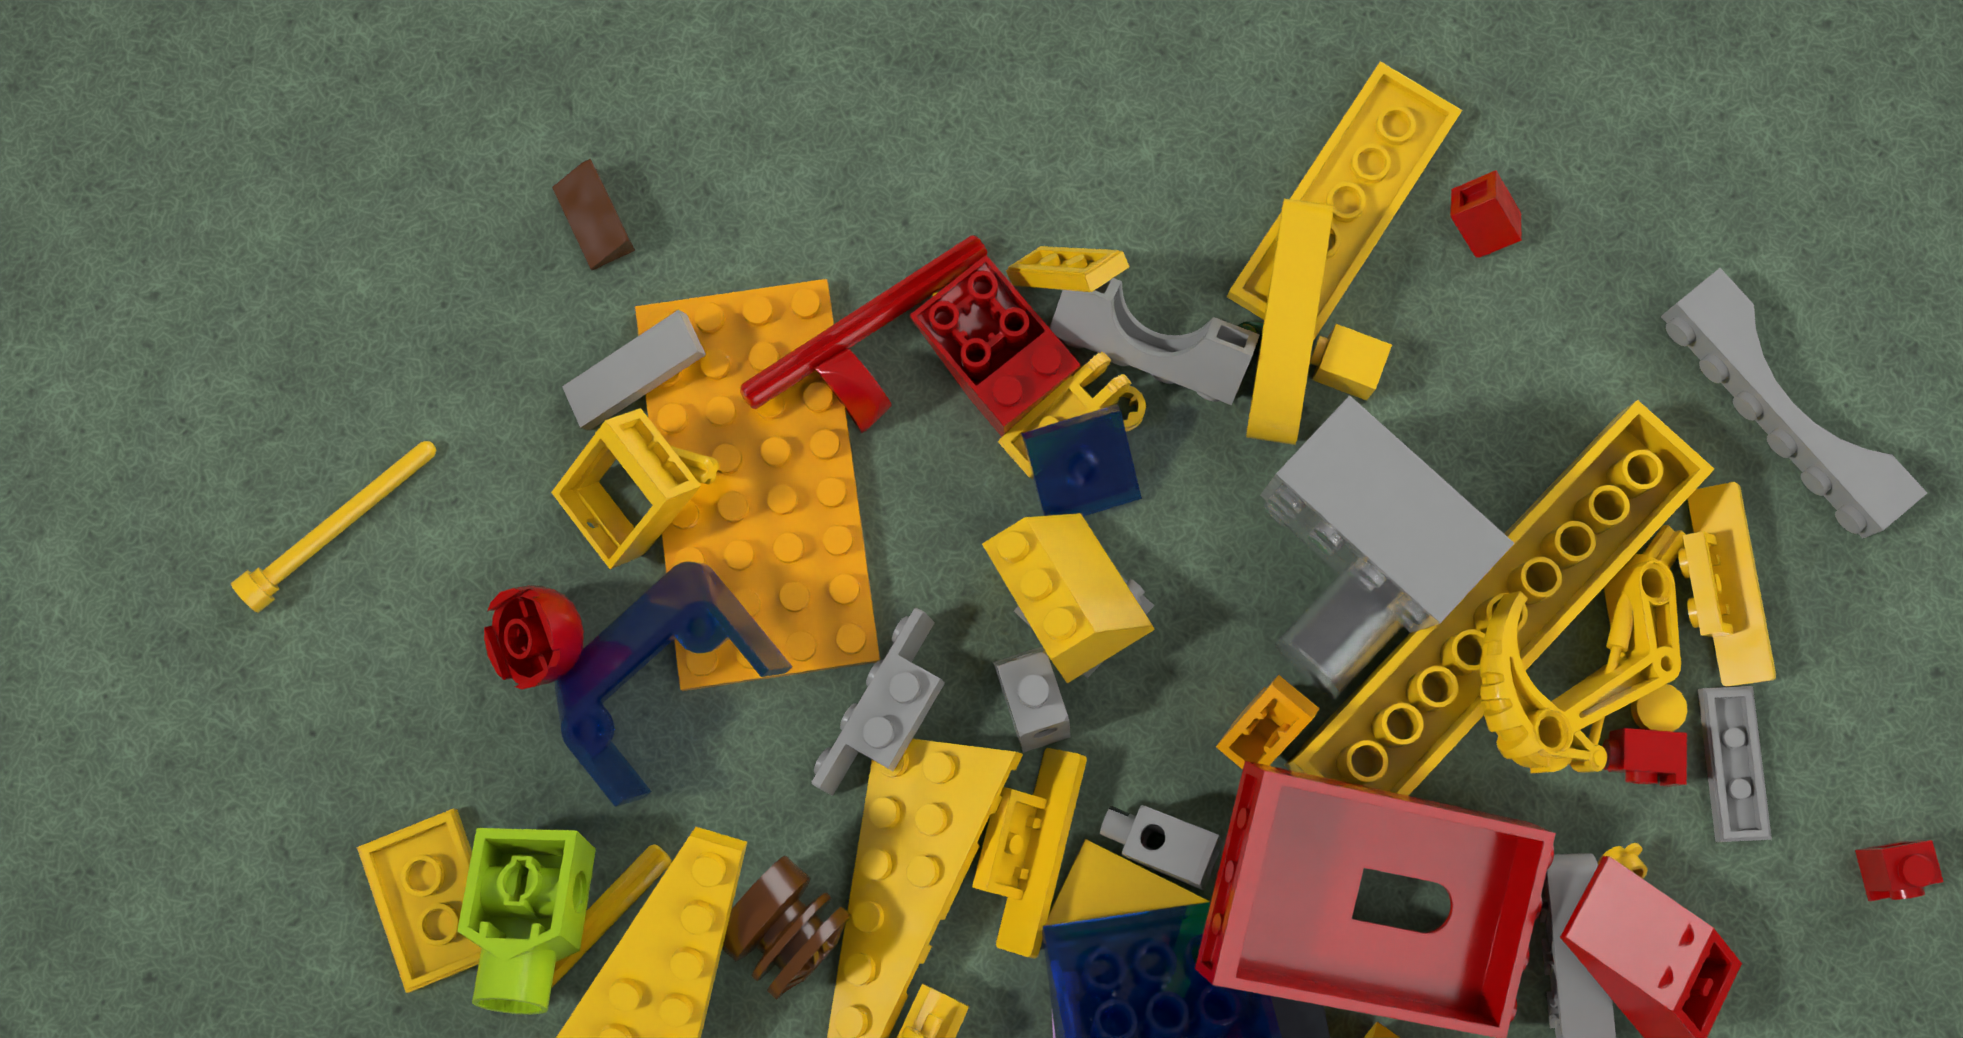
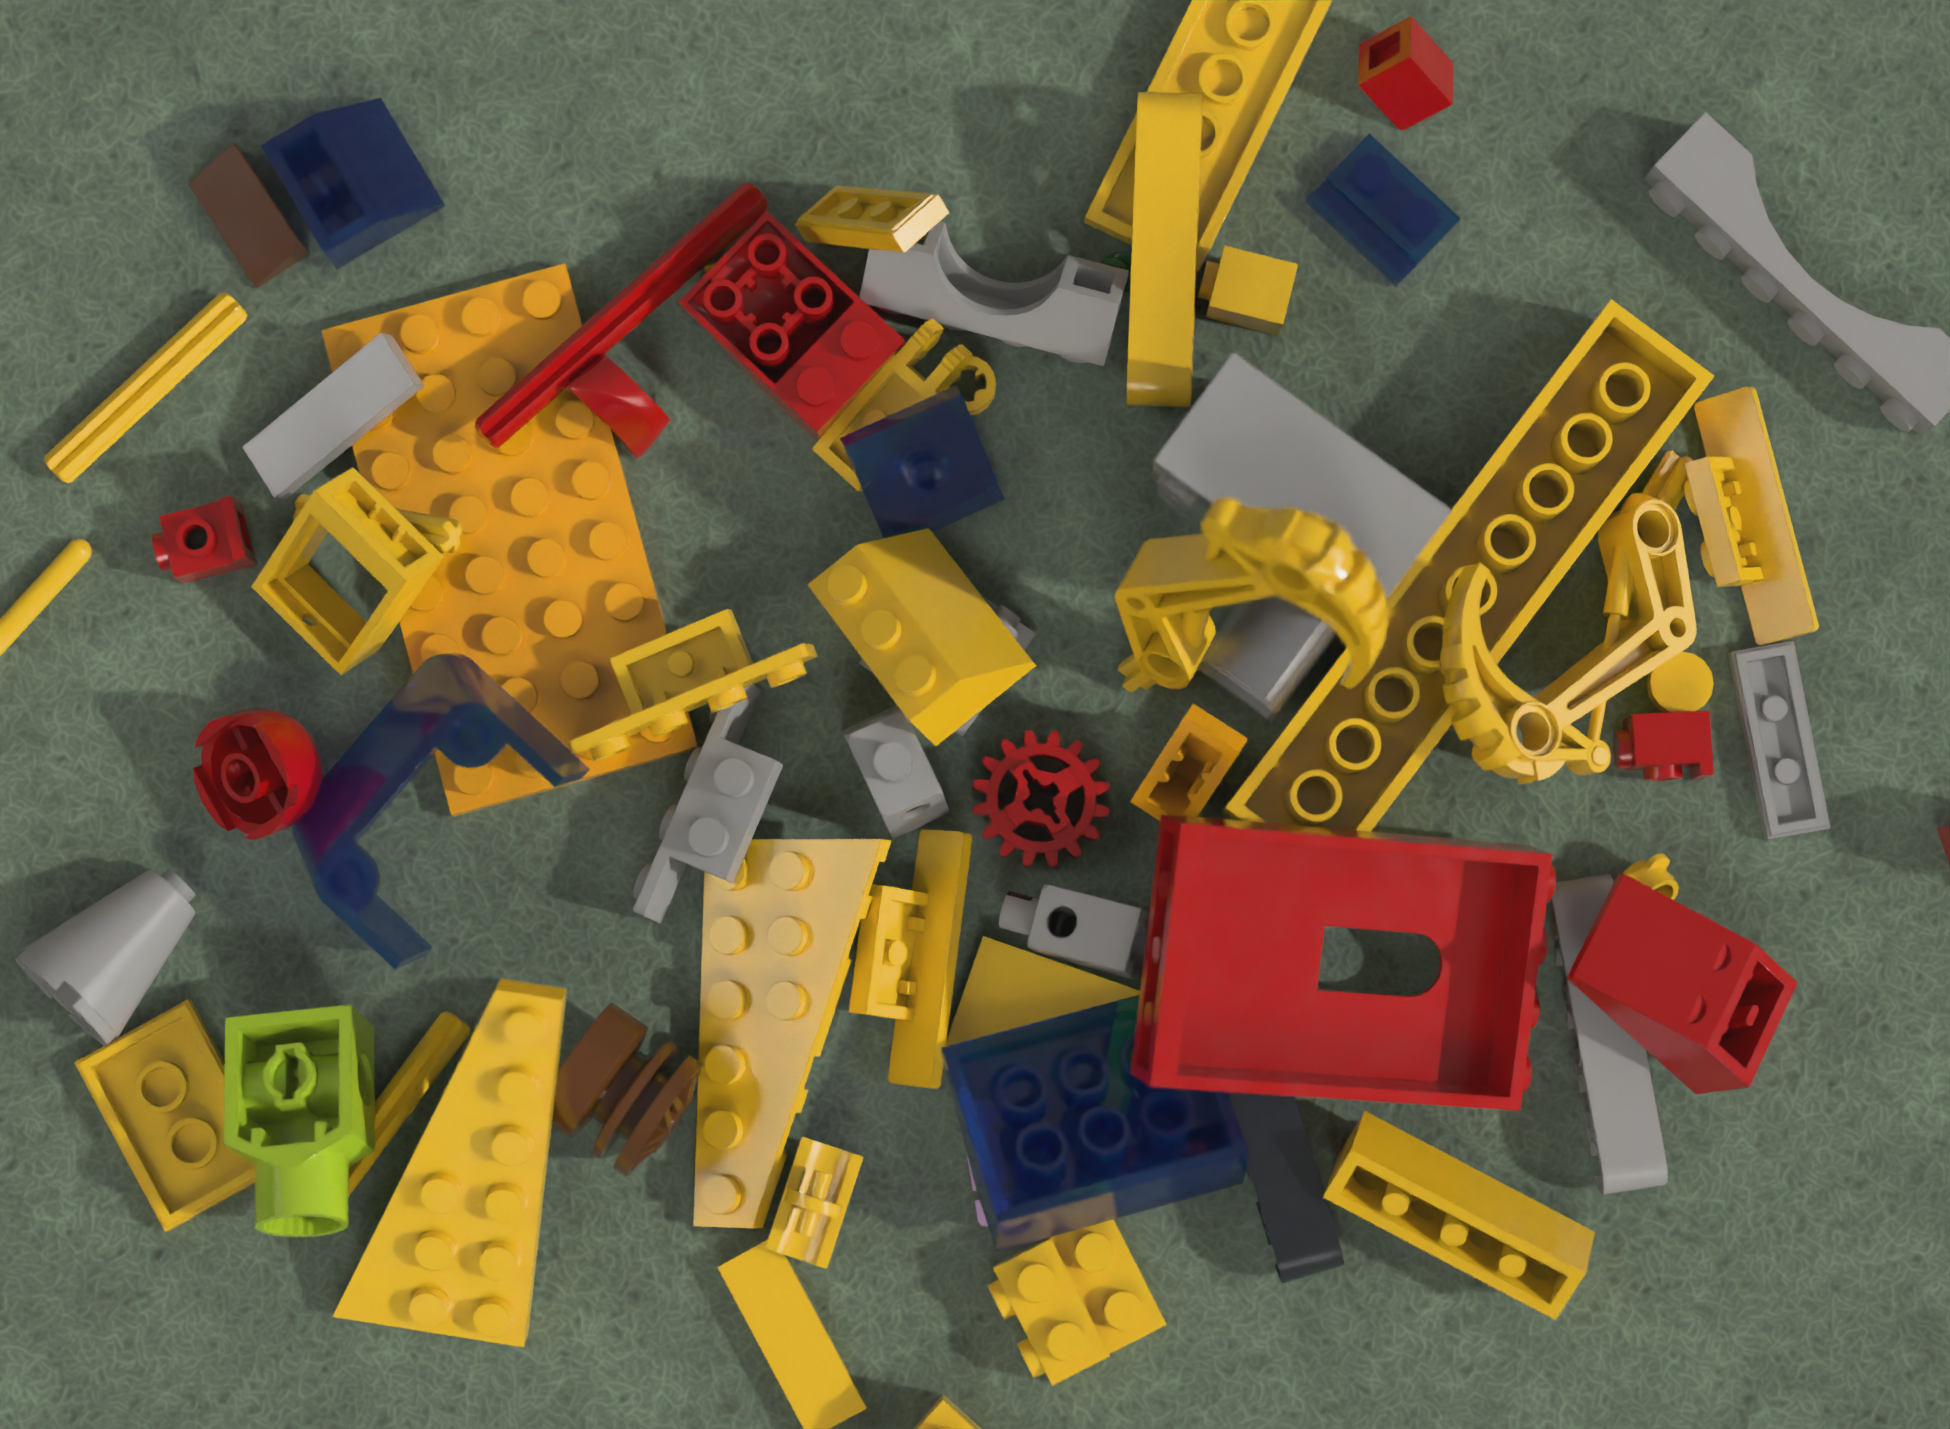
camera: 10 degrees left, 5 degrees up
none -> light grey cone [15,869,196,1046]
none -> yellow axle [44,292,247,483]
none -> red brick [152,496,257,584]
none -> clear blue slope [260,98,445,269]
none -> yellow bracket [567,609,818,762]
none -> red gear [972,730,1110,869]
none -> yellow piece [1115,497,1389,693]
none -> clear blue plate [1305,133,1461,287]

